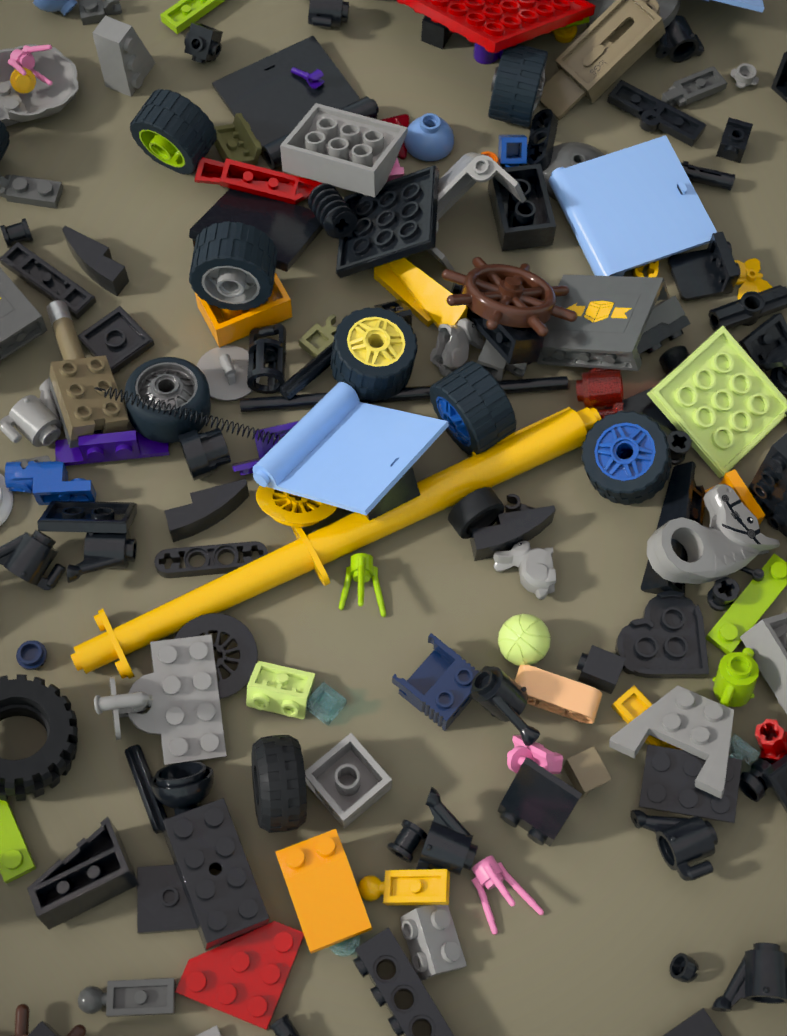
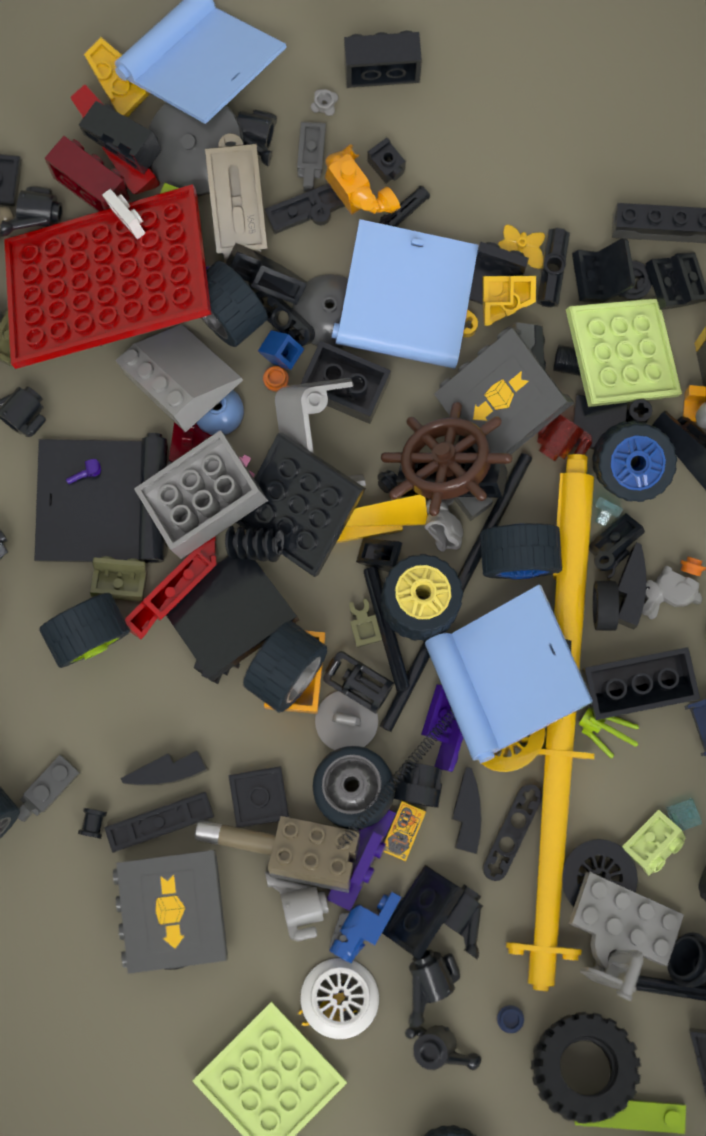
camera: 55 degrees left, 15 degrees up
none -> light grey slope [115,324,243,432]
none -> black slope [226,243,307,305]
none -> light orange torso [325,144,400,215]
none -> tile [384,802,426,861]
none -> yellow slope [482,276,536,326]
none -> black slope [580,647,700,720]
none -> black hinge [589,513,645,571]
none -> clear light blue tile [594,497,623,526]
none -> orange plate [680,556,706,577]

